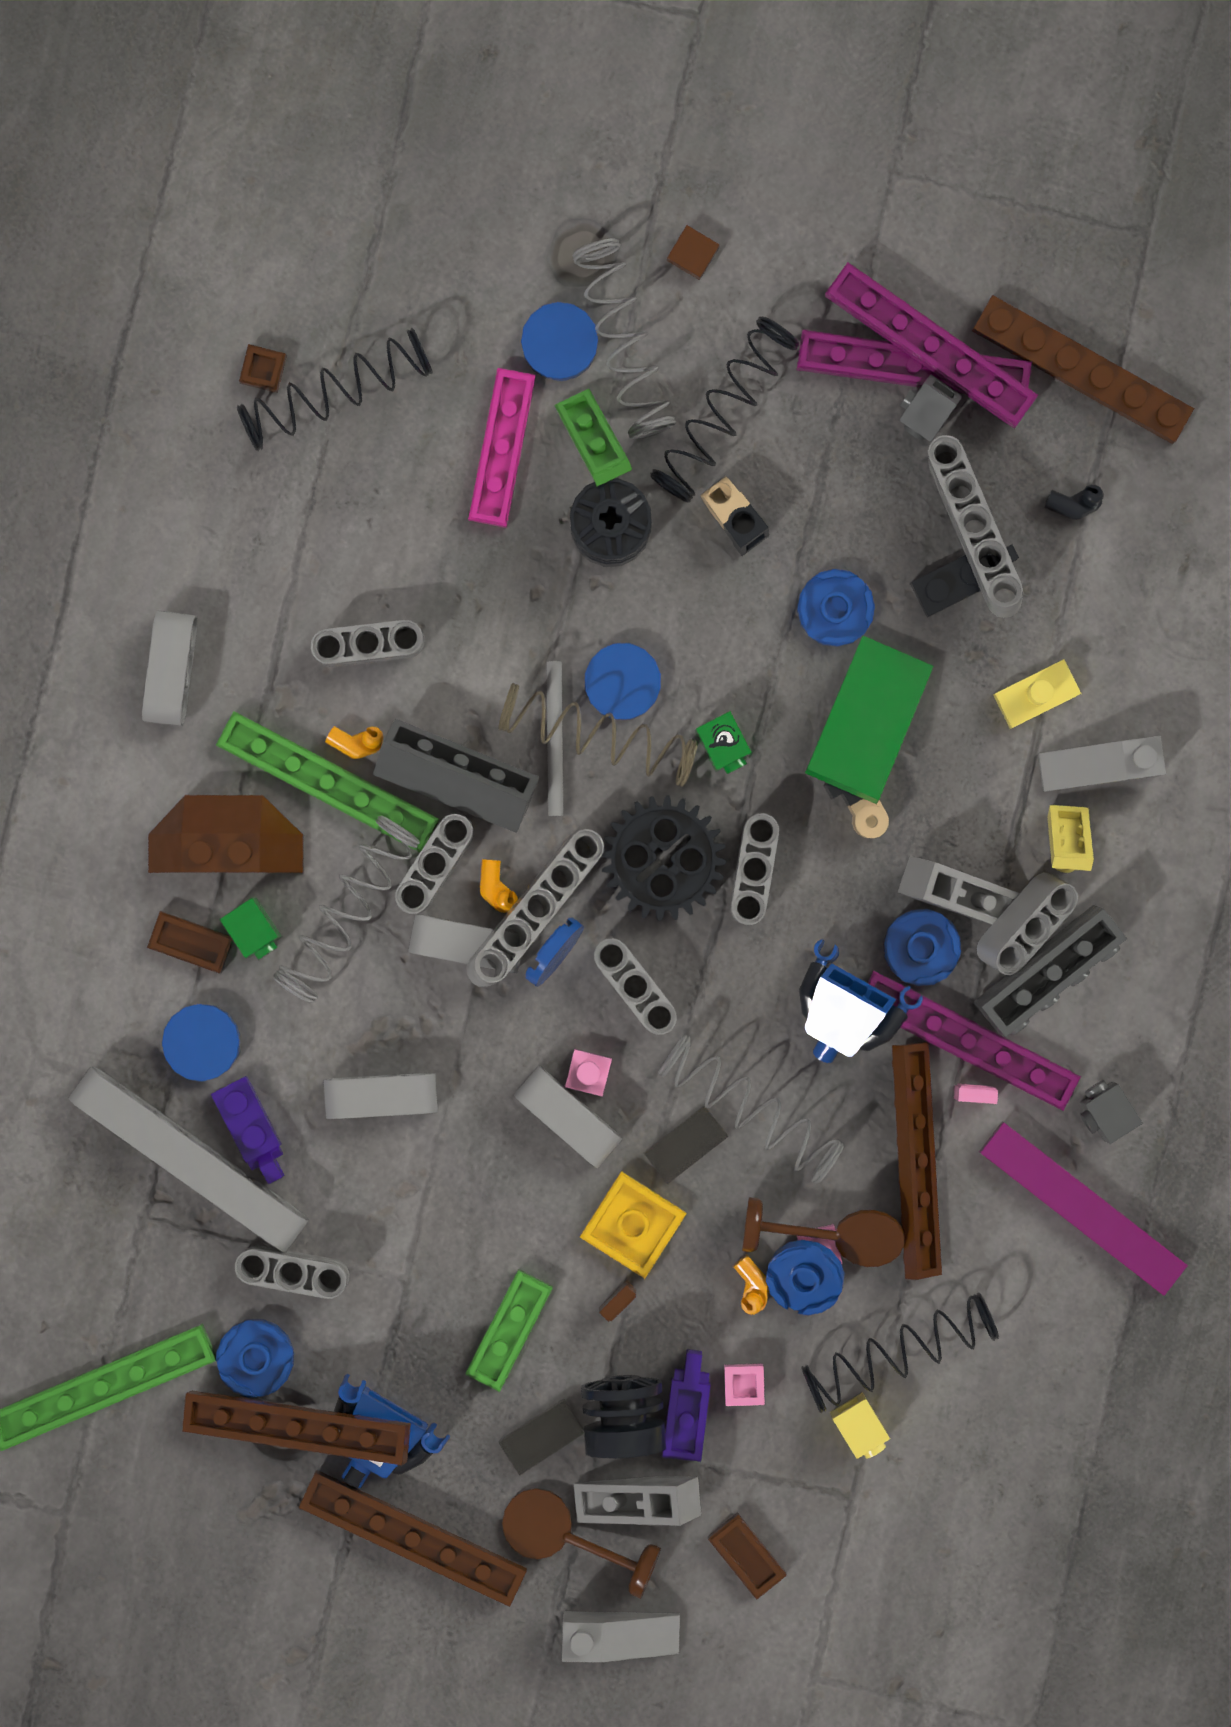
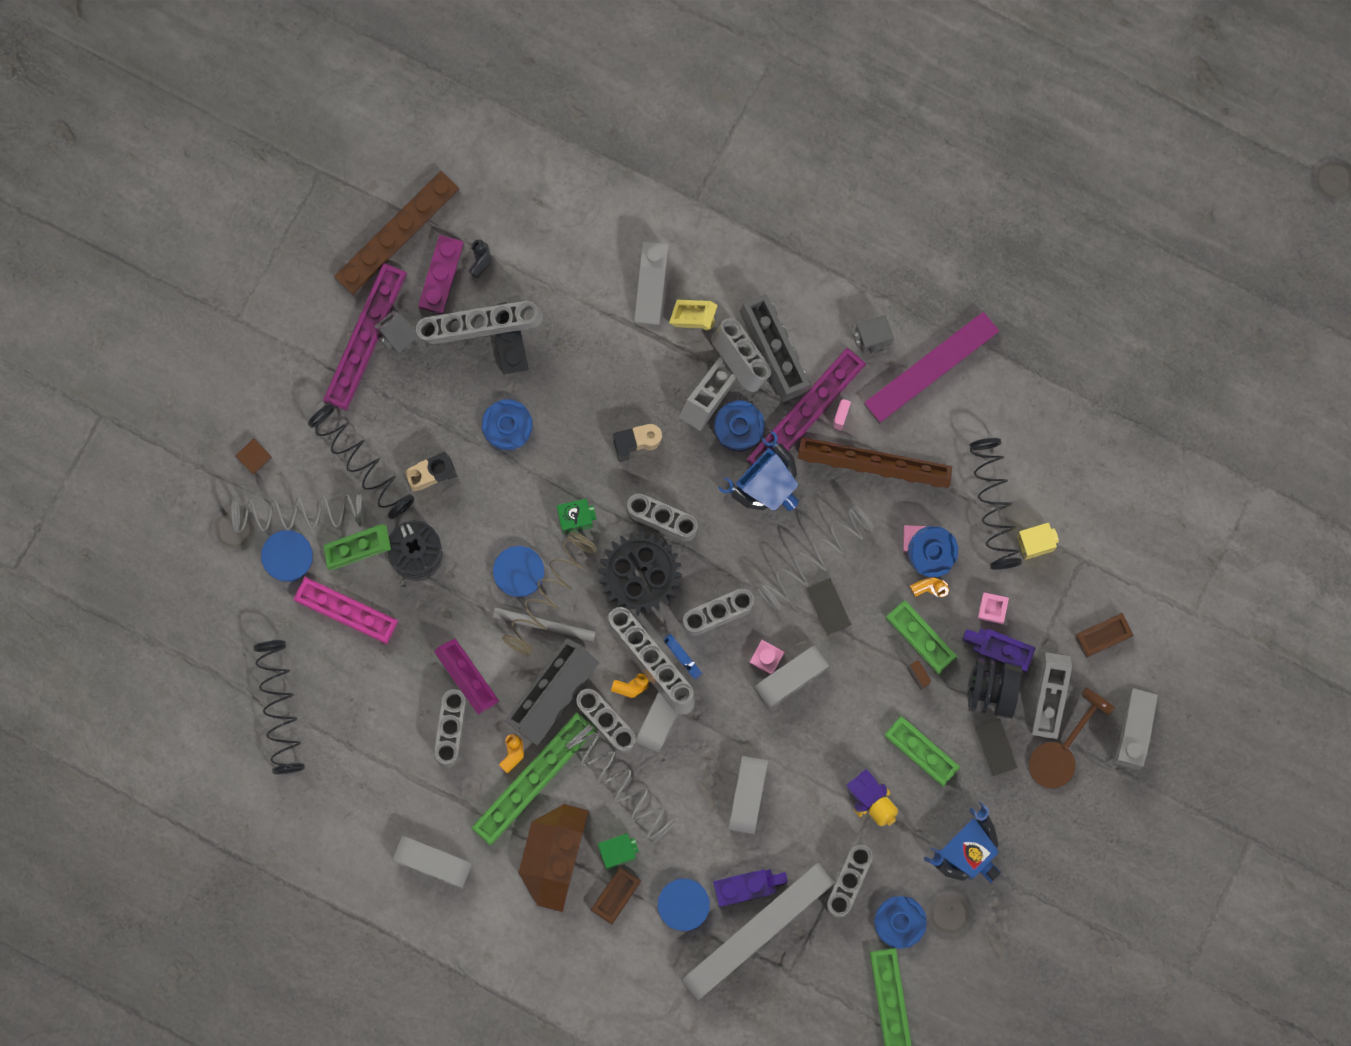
camera: 85 degrees left, 10 degrees down
reddish brown plate [182,1390,411,1465] -> none
reddish brown tile [239,344,287,393] -> none
reddish brown plate [299,1470,527,1607] -> none
yellow tile [580,1171,687,1279] -> none
reddish brown piece [742,1197,905,1267] -> none
green tile [805,636,934,804] -> none
magenta tile [825,262,1038,429] -> none
light yellow tile [993,659,1081,729] -> none
none -> magenta plate [418,235,464,315]
none -> magenta plate [434,638,500,715]
none -> dark purple piece [846,769,898,826]
none -> bright green tile [885,600,958,675]

